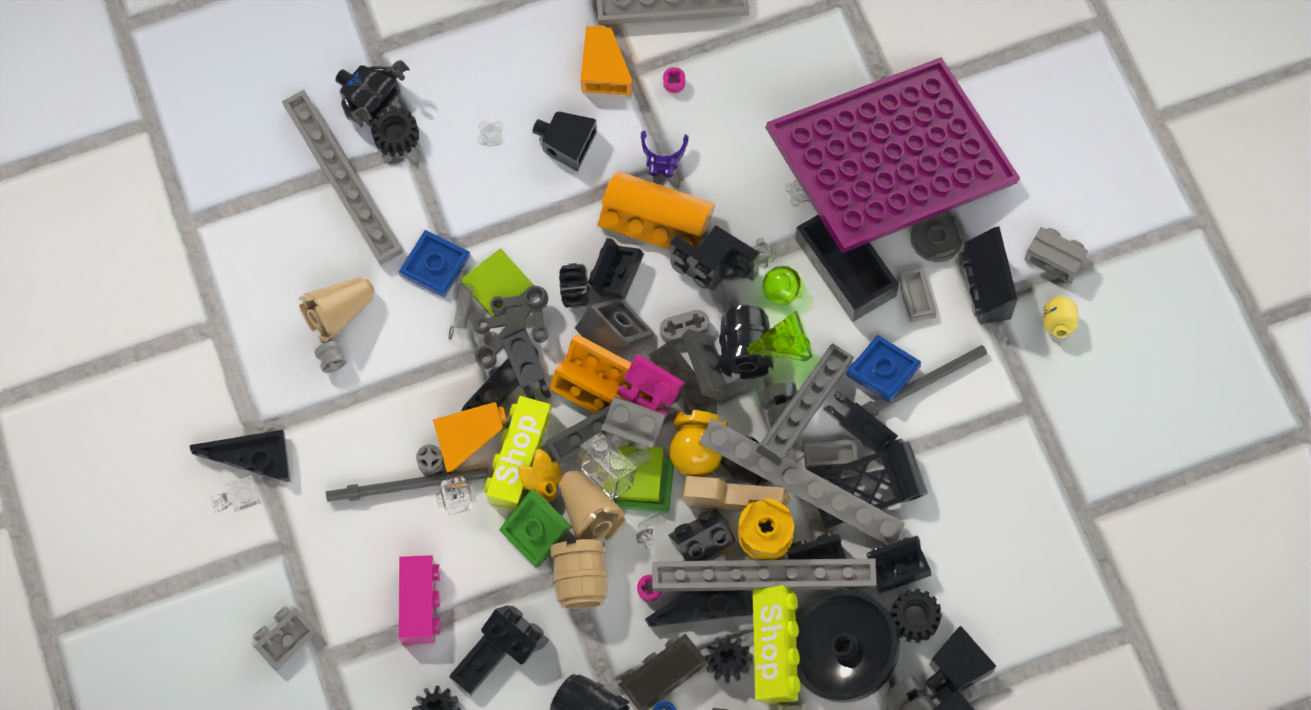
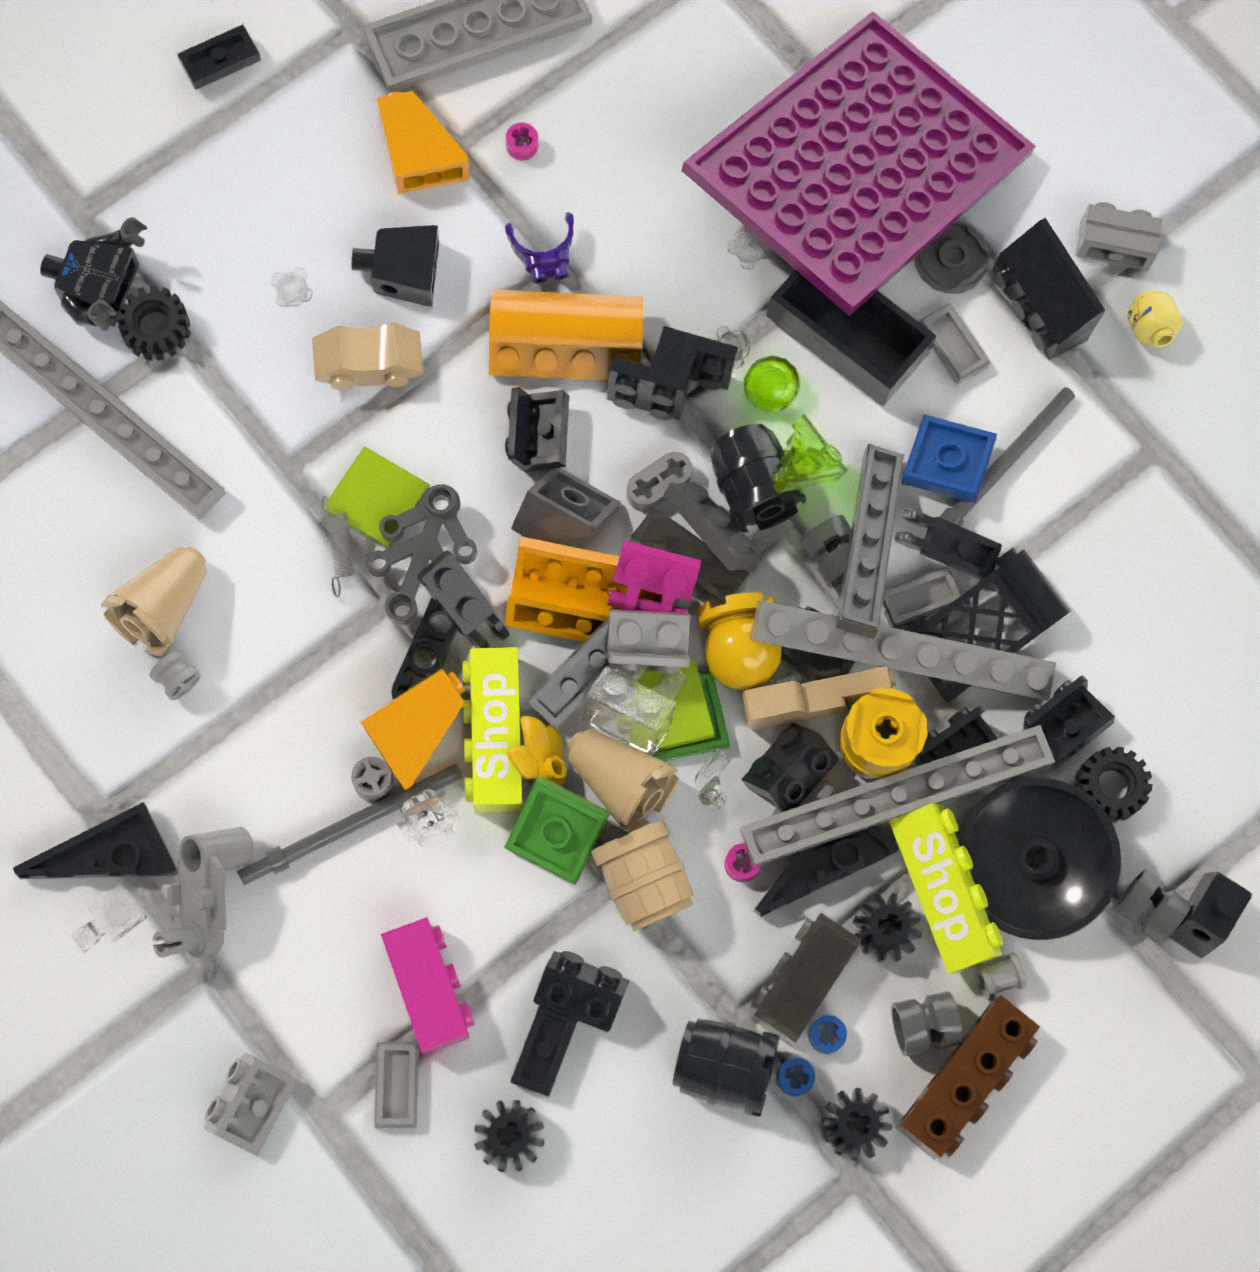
camera: 30 degrees left, 5 degrees up
blue tile [399,230,471,298] -> none
black gear [559,263,590,309] -> none
black torso [925,626,996,694] -> none
none -> light grey piece [152,827,254,958]
none -> tan brick [312,322,423,390]
none -> light grey tile [374,1042,419,1128]

